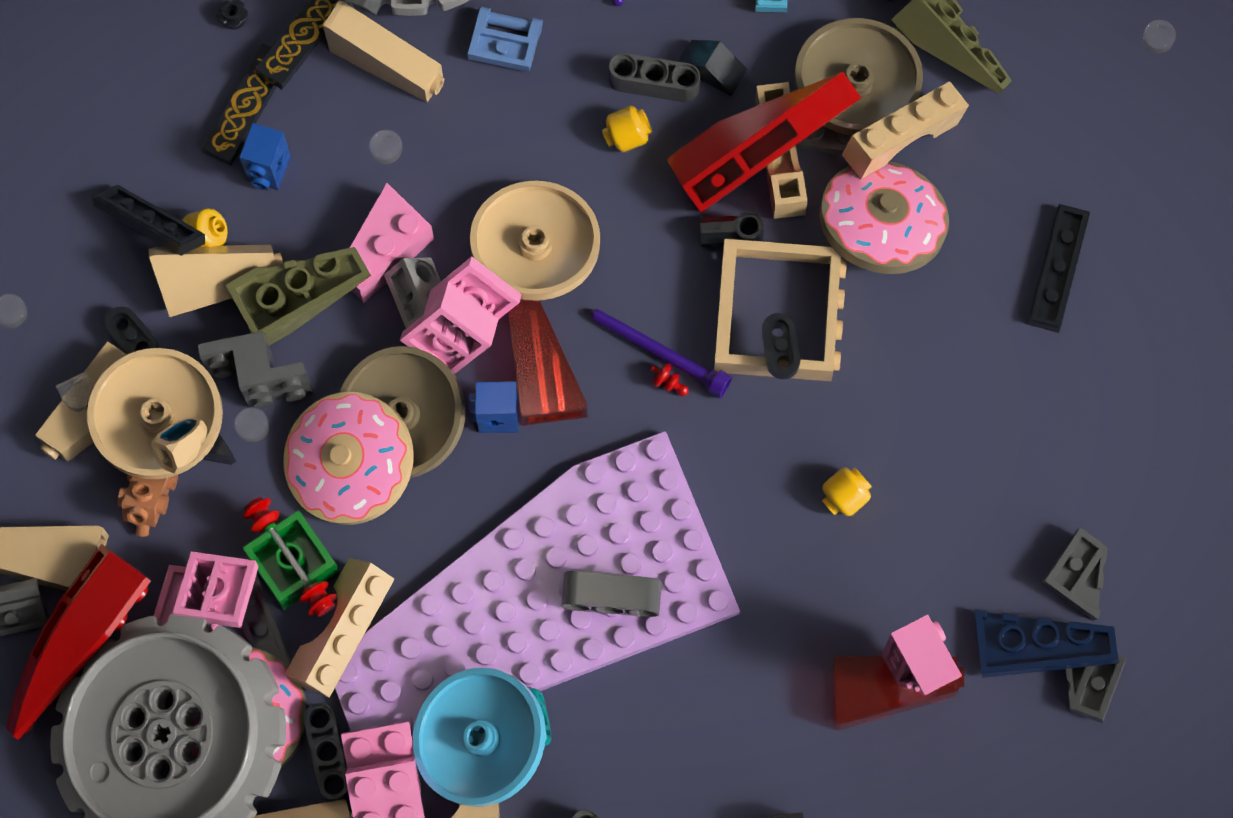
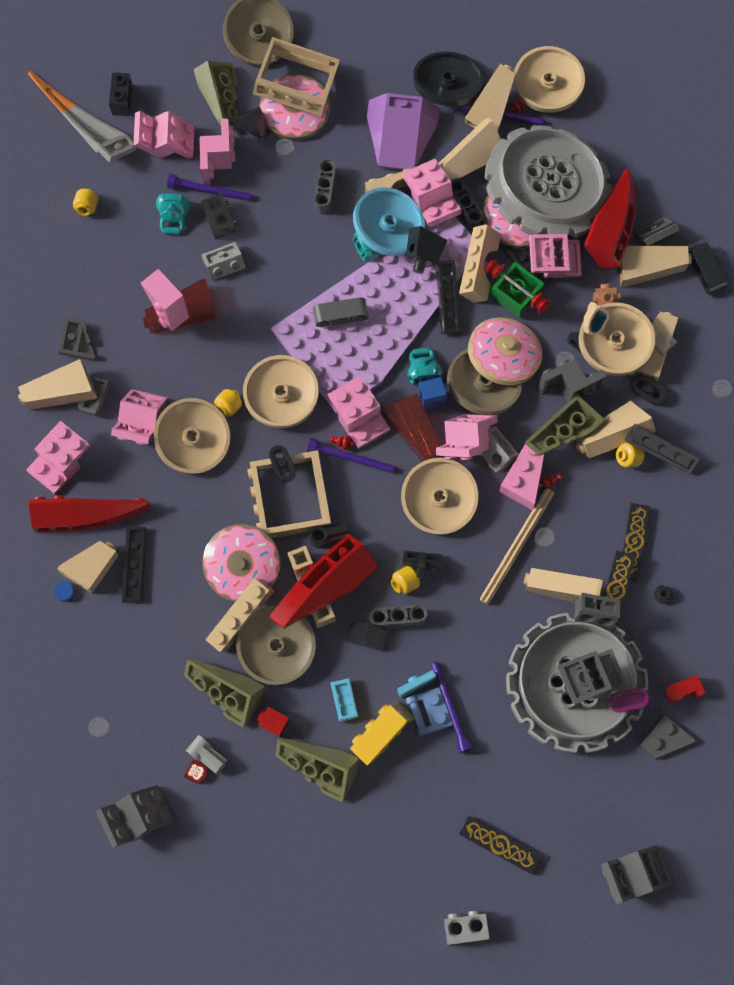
camera: 165 degrees right, 0 degrees up
blue brick [239,123,291,190] -> none
medium blue plate [468,6,543,72] -> none
dark blue wing [975,610,1119,678] -> none
none -> tan slope [18,359,98,410]
none -> bright pink bracket [26,421,90,495]
none -> red wedge [28,496,151,533]
none -> blue tile [54,581,74,602]
none -> tan slope [57,541,119,593]
none -> bright pink bracket [111,389,168,445]
none -> tan dish [153,398,230,474]
none -> light grey bracket [201,242,245,281]
none -> tan dish [243,355,319,429]
none -> bright pink bracket [328,376,390,450]
none -> black hinge [402,550,442,578]
none -> black torso [406,226,448,274]
none -> teal piece [407,347,443,386]
none -> black tile [436,260,461,335]
none -> tan axle [480,489,554,604]
none -> red hair [538,473,563,489]

